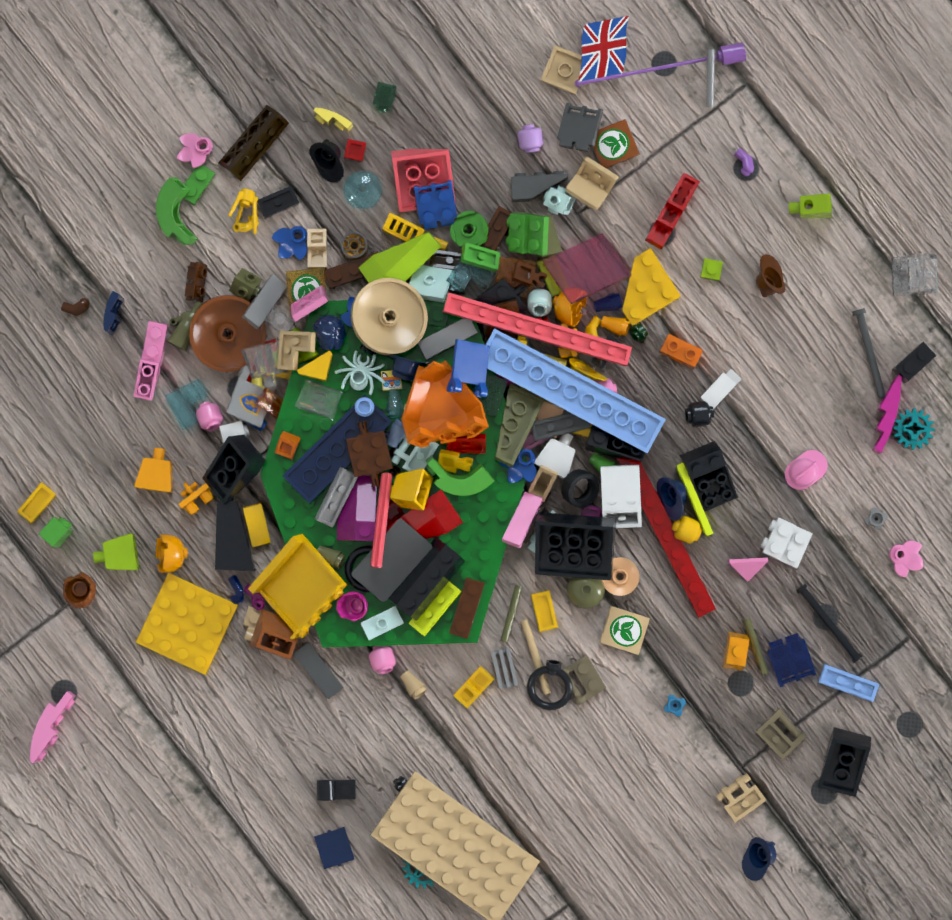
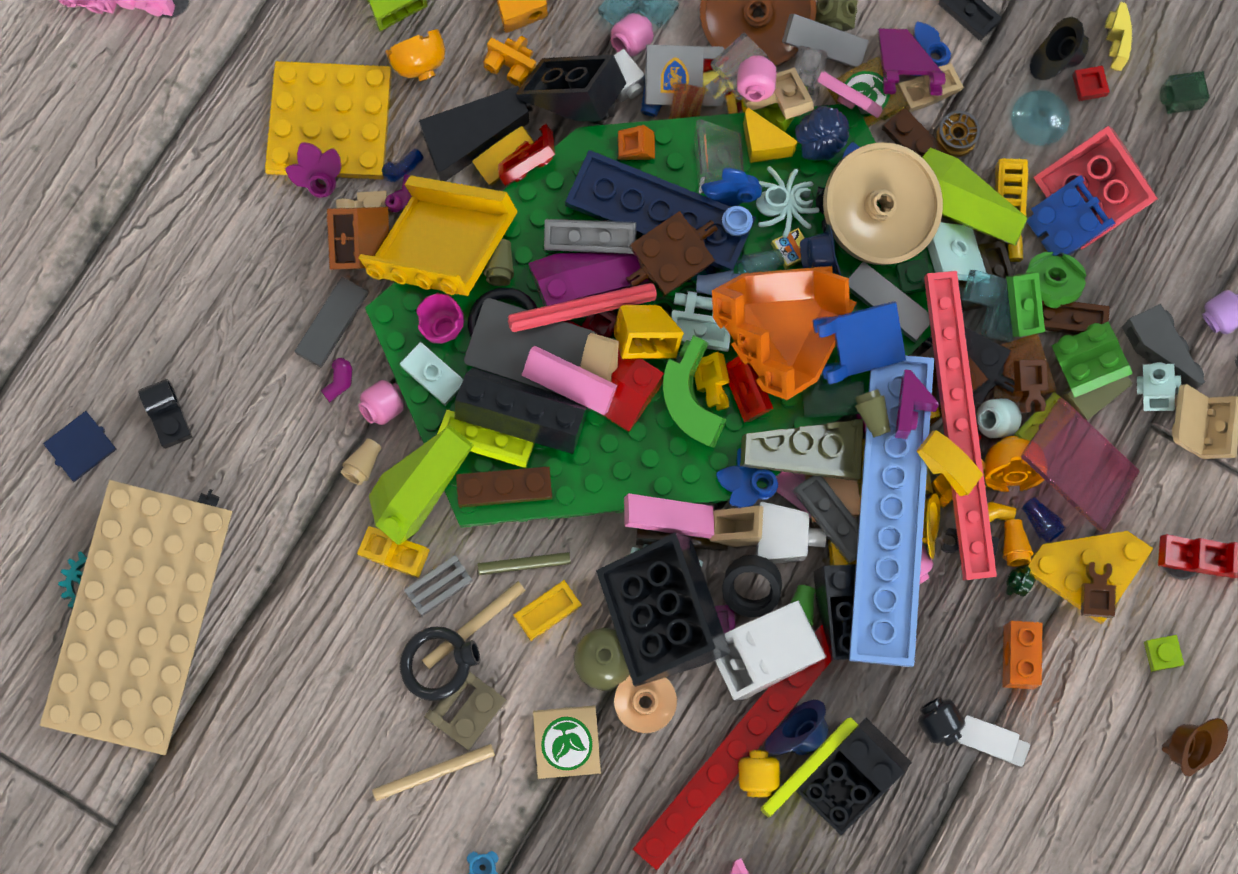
camera: 65 degrees right, 10 degrees down
none -> magenta plate [285,142,342,197]
none -> magenta arm [321,358,353,403]
none -> lime wedge [369,426,474,545]
none -> tan bar [372,744,495,801]
none -> red wing [498,124,555,186]
none -> bright pink tile [522,346,617,415]
none -> tan slope [580,333,619,382]
none -> blue plate [701,168,762,207]
none -> bright pink head [737,55,777,102]
none -> olive cone [855,389,891,438]
none -> magenta flag [878,28,946,95]
none -> magenta slope [895,370,939,439]
none -> yellow slope [917,430,983,496]
none -> reddish brown plate [1081,562,1116,618]

